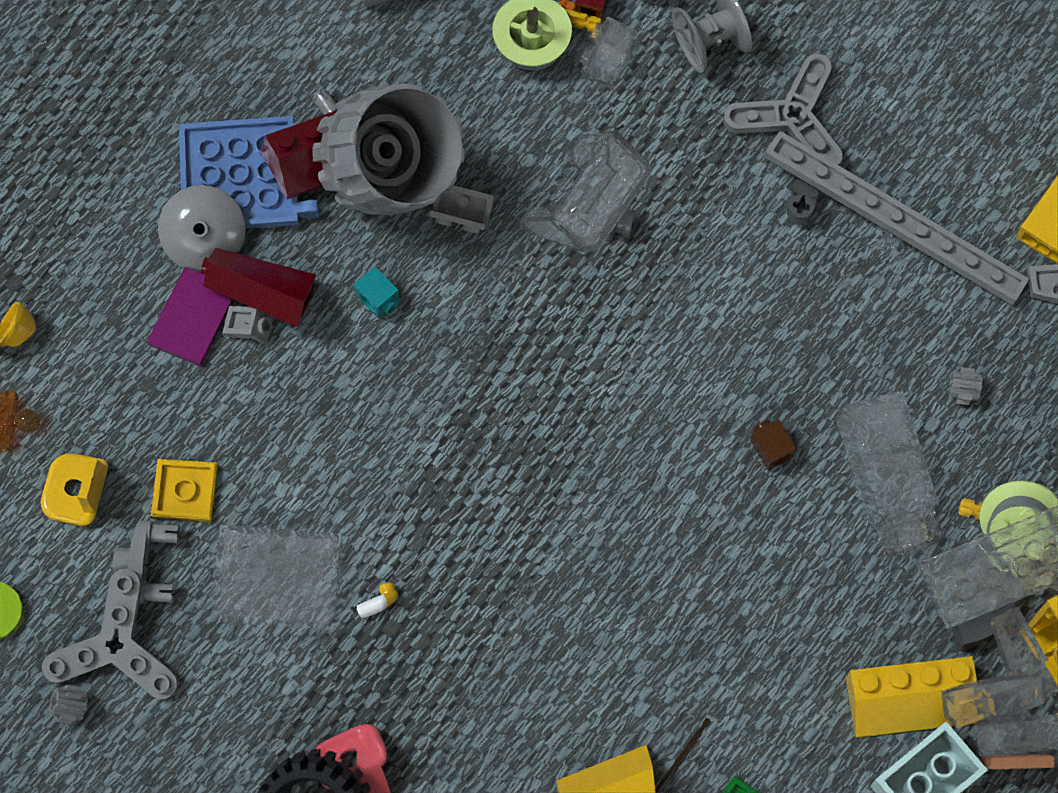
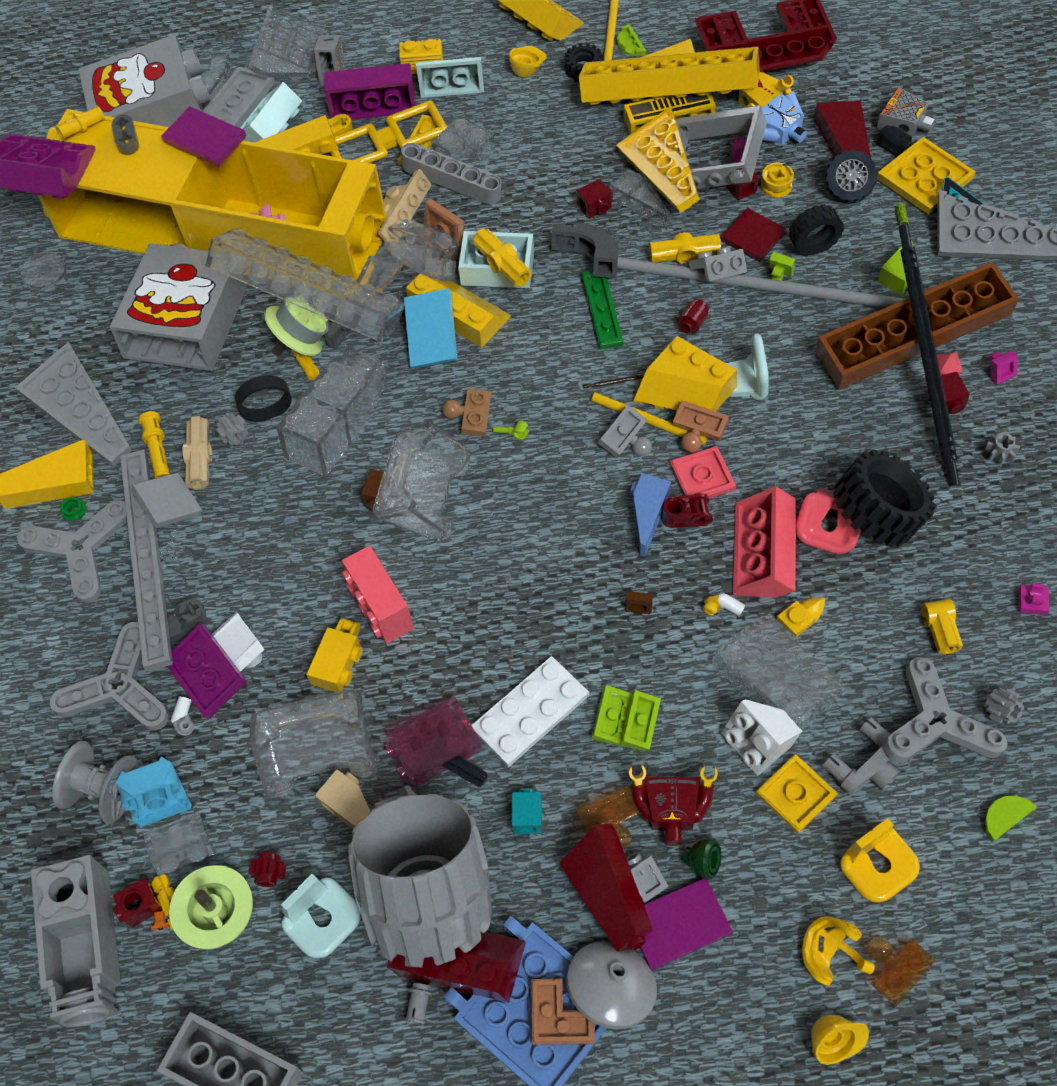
camera: 130 degrees left, 10 degrees down
none -> light grey piece [17,500,127,603]
none -> green plate [60,497,87,521]
none -> medium azure slope [116,757,192,828]
none -> light grey tile [131,473,202,529]
none -> yellow pin [138,411,170,479]
none -> magenta tile [167,623,248,719]
none -> arm [171,696,194,736]
none -> tan piece [182,416,212,490]
none -> white slope [212,612,264,672]
none -> black tyre [235,375,292,422]
none -> dark red gear [248,852,286,887]
none -> light aqua piece [281,874,361,958]
none -> yellow brick [306,618,363,694]
none -> tan slope [314,769,370,829]
none -> coral brick [341,545,414,644]
none -> clear windscreen [373,421,471,541]
none -> clear pink piece [384,697,488,788]
none -> medium azure tile [404,288,458,368]
none -> medium nougat plate [442,388,492,437]
none -> white plate [471,656,589,768]
none -> yellow piece [473,228,532,287]
none -> lime hand [493,421,530,440]
none -> nougat tile [531,979,595,1046]
none -> clear orange plate [575,786,639,849]
none -> yellow piece [591,392,708,446]
none -> lime slope [591,685,661,751]
none -> light grey plate [598,405,652,458]
none -> reddish brown tile [625,591,653,614]
none -> dark red torso [628,764,718,846]
none -> medium blue slope [630,473,671,557]
none -> dark red piece [662,493,713,528]
none -> coral tile [670,446,736,502]
none -> nougat plate [673,400,729,452]
none -> dark green brick [684,838,722,880]
none -> white slope [721,699,802,776]
none -> coral slope [733,486,796,598]
none -> yellow plate [776,597,825,638]
none -> yellow helmet [802,916,875,986]
none -> yellow piece [921,599,963,655]

